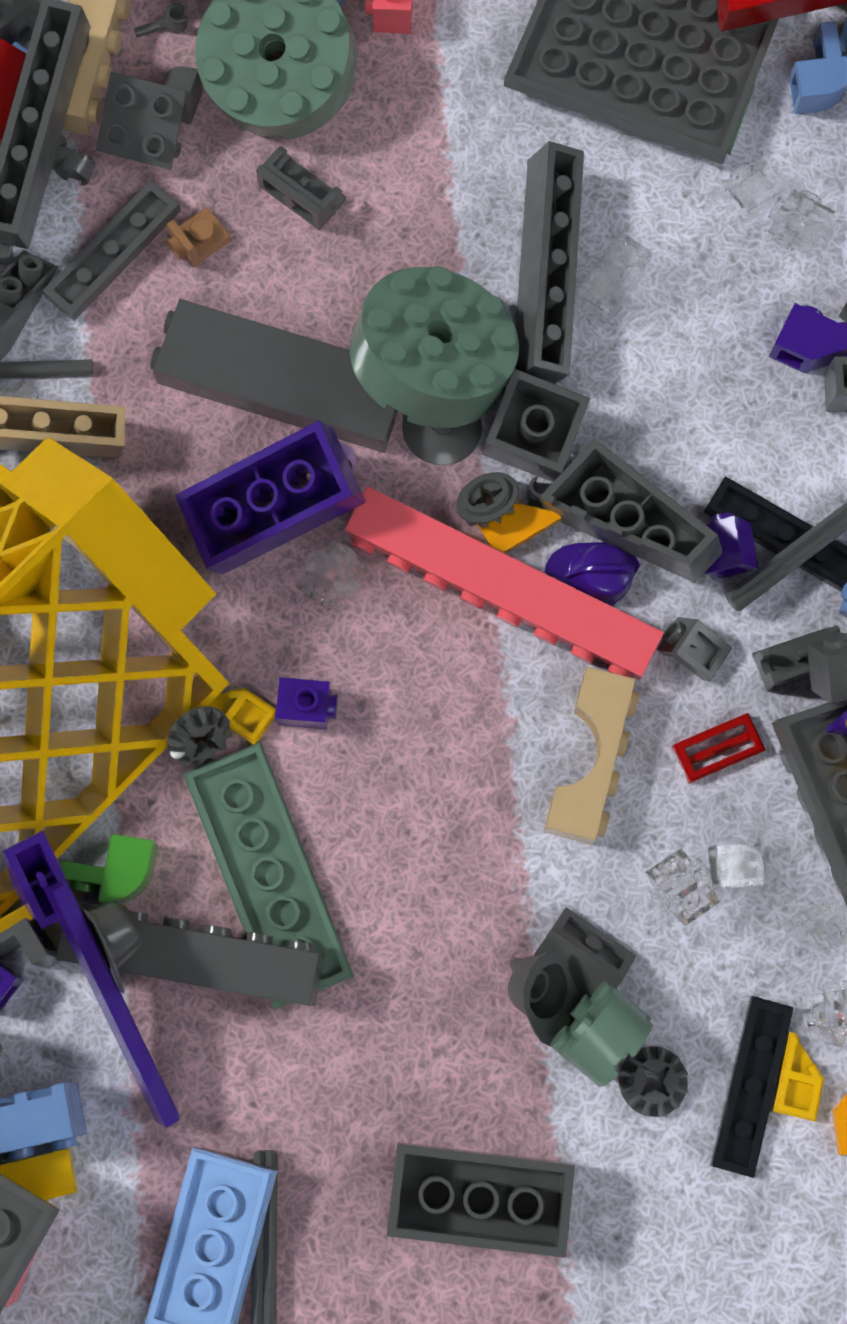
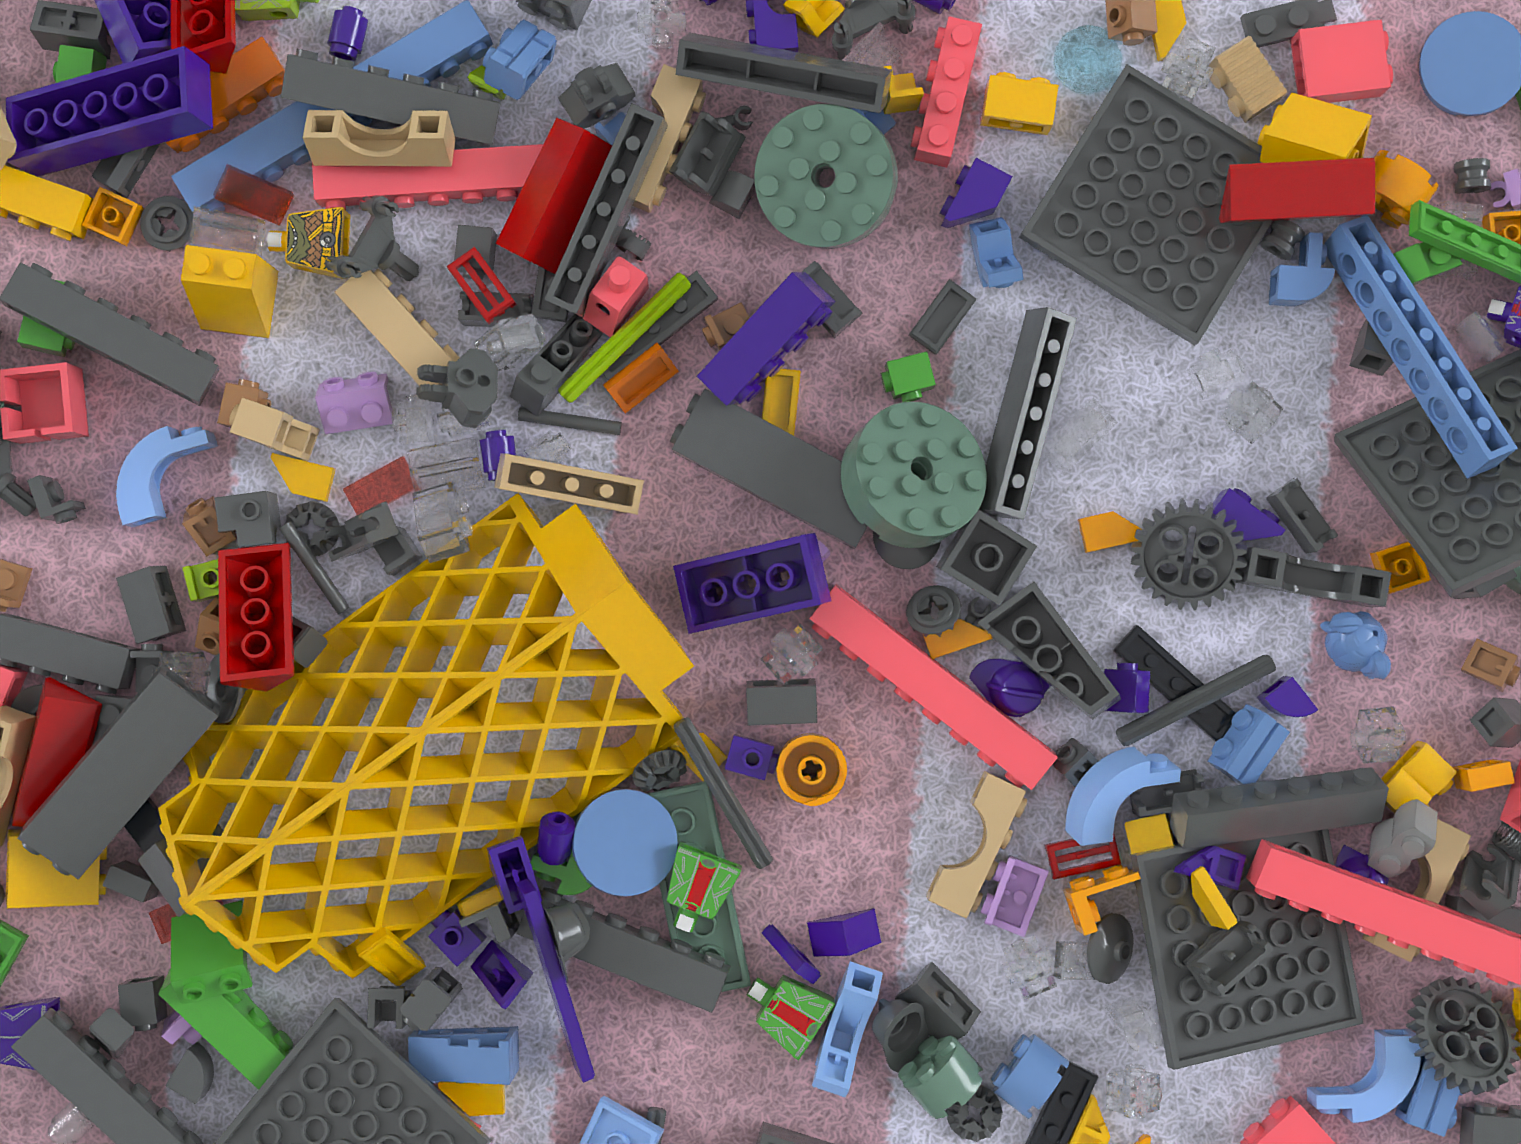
camera: 15 degrees right, 10 degrees up
dark grey hinge [96,71,187,170] -> none
none -> dark purple slope [470,940,534,1009]
none -> dark purple brick [537,811,575,865]
none -> lime axle [558,272,691,403]
none -> medium blue tile [572,789,678,897]
none -> coral torso [583,256,649,338]
none -> orange tile [603,343,679,414]
none -> bright green torso [667,842,742,932]
none -> dark grey hinge [669,111,746,197]
none -> dark grey axle [674,717,773,869]
none -> dark purple brick [696,272,836,406]
none -> dark grey hinge [746,678,817,726]
none -> bright green torso [746,975,835,1061]
none -> yellow tile [761,369,801,436]
none -> dark purple tile [762,924,821,984]
none -> light orange brick [776,733,847,806]
none -> dark purple slope [807,908,881,957]
none -> light blue arch [812,961,883,1098]
none -> bright green brick [880,351,936,402]
none -> dark grey tile [908,279,977,355]
none -> dark purple slope [940,158,1013,229]
none -> medium blue brick [969,217,1024,288]
none -> lavender bracket [980,855,1049,937]
none -> medium blue brick [990,1034,1069,1119]
none -> light orange bracket [1063,865,1141,936]
none -> light blue arch [1065,746,1181,846]
none -> light orange tile [1078,511,1142,553]
none -> dark grey dish [1087,913,1134,984]
none -> yellow panel [1124,813,1175,854]
none -> dark grey gear [1131,498,1247,610]
none -> dark grey wheel [1260,220,1305,260]

